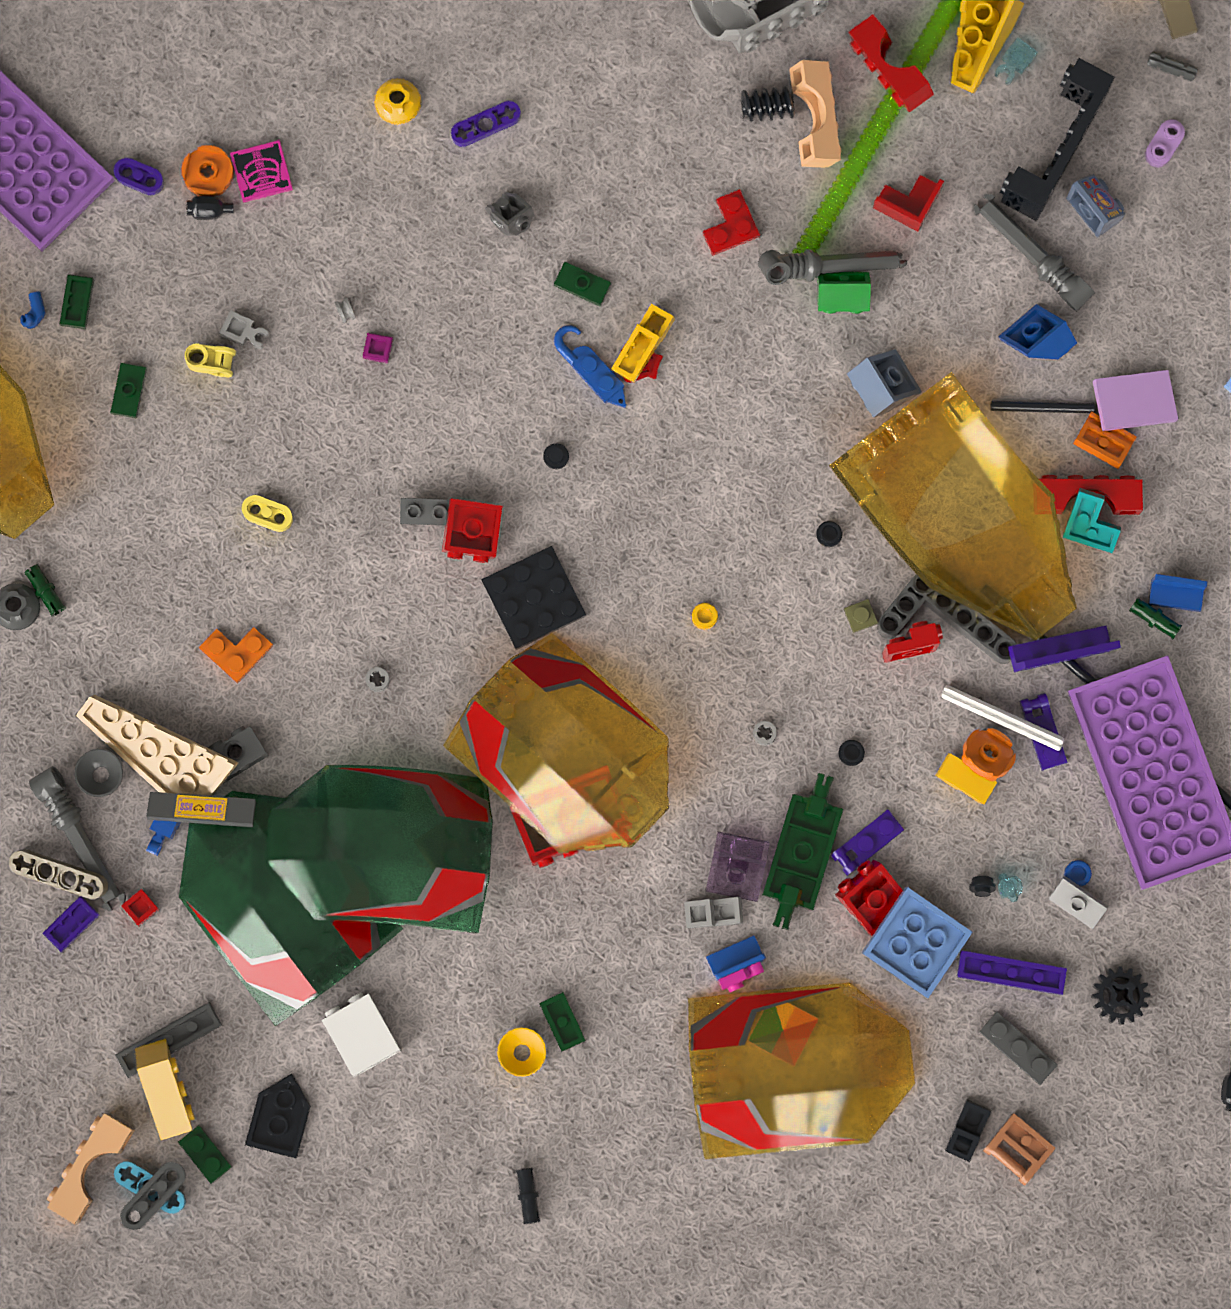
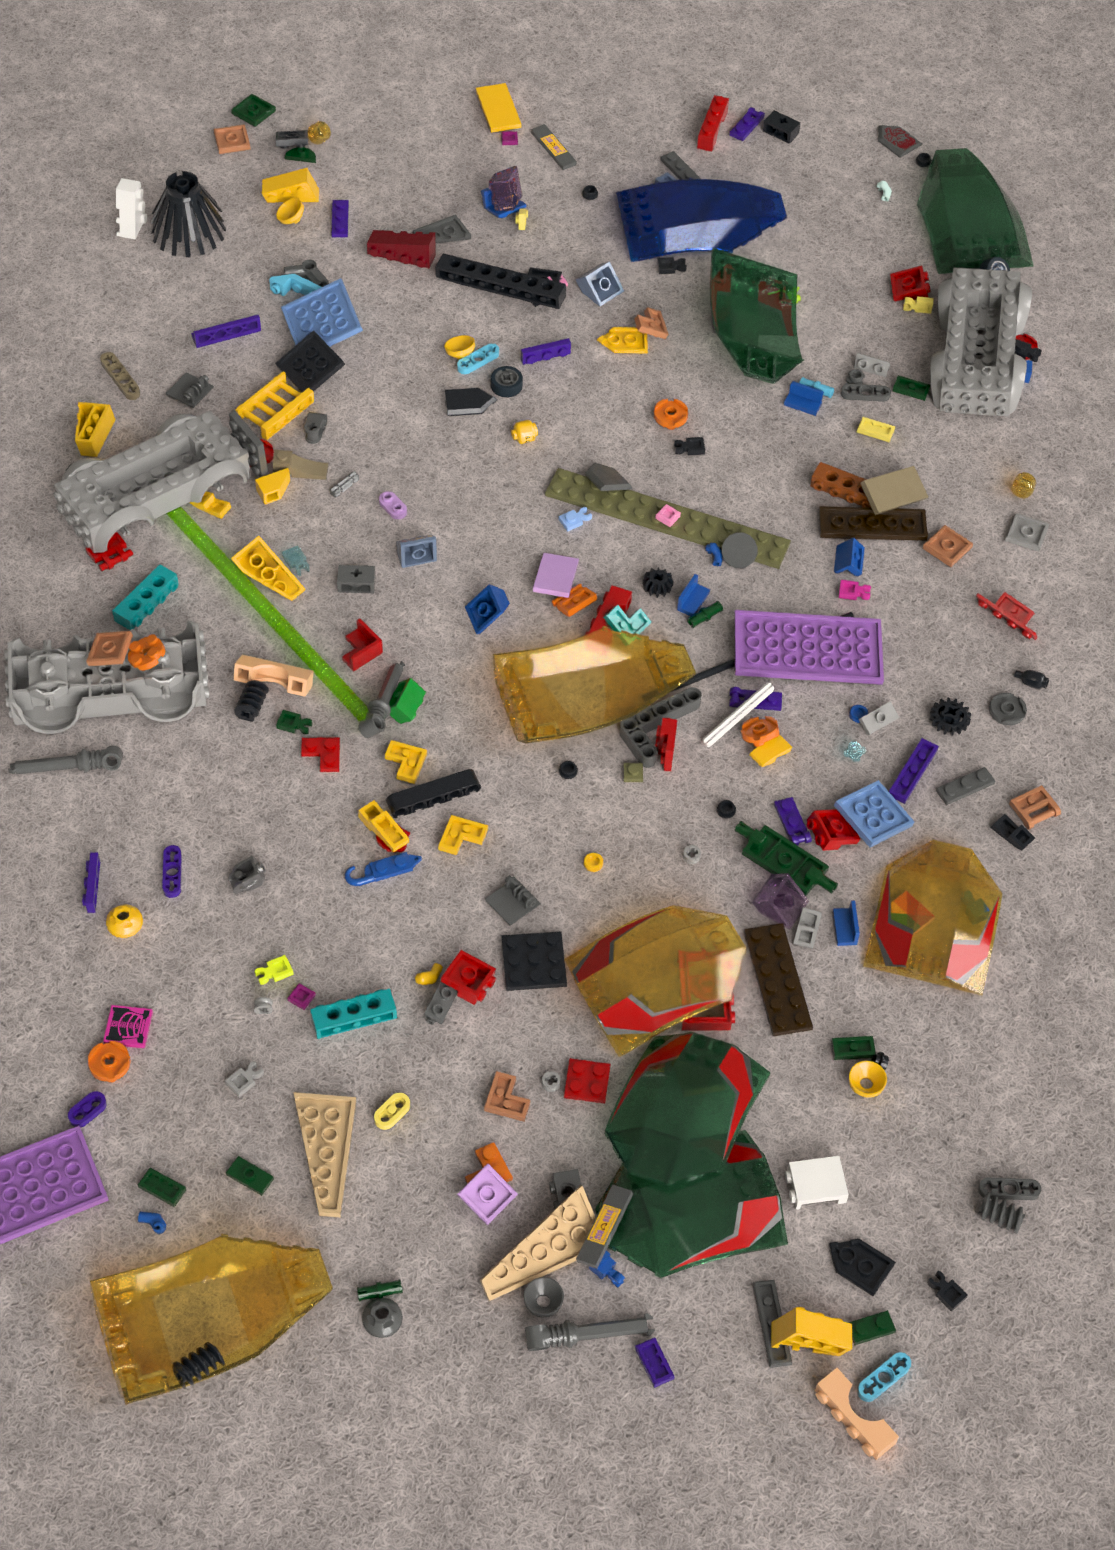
camera: 70 degrees left, 25 degrees down
beam [9,850,108,899] -> none
dark grey plate [120,1162,186,1230] -> none
red plate [121,889,160,927] -> none
light yellow piece [185,344,236,377] -> none
black plant [186,196,233,220] -> none
black pin [516,1168,540,1224] -> none
black plate [543,443,569,470] -> none
dark green plate [554,261,611,307] -> none
dark pink plate [718,962,764,993] -> none
sand blue slope [847,349,922,418] -> none
red arch [848,14,934,113] -> none
black plate [969,876,996,897] -> none
dark grey piece [974,194,1095,312] -> none
black bar [990,401,1095,414] -> none
black plate [999,58,1115,222] -> none
dark purple fence [1008,625,1121,673] -> none
none -> dark purple plate [82,852,101,913]
none -> neon yellow plate [255,955,294,985]
none -> dark green plate [276,710,312,734]
none -> tan wing [293,1092,356,1218]
none -> teal brick [310,989,397,1039]
none -> dark grey brick [337,565,376,594]
none -> yellow plate [385,740,427,784]
none -> black beam [386,769,481,818]
none -> yellow arm [415,963,443,985]
none -> yellow plate [438,815,488,855]
none -> lavender tile [457,1164,518,1225]
none -> nougat plate [484,1071,531,1122]
none -> dark grey hinge [485,875,541,926]
none -> red plate [564,1058,611,1104]
none -> black gear [642,567,674,598]
none -> dark brown plate [744,923,813,1037]
none -> black plate [871,1052,889,1070]
none -> black plate [927,1271,968,1312]
none -> dark grey piece [977,1193,1026,1234]
none -> dark grey beam [978,1178,1041,1200]
none -> dark grey tile [989,693,1027,725]

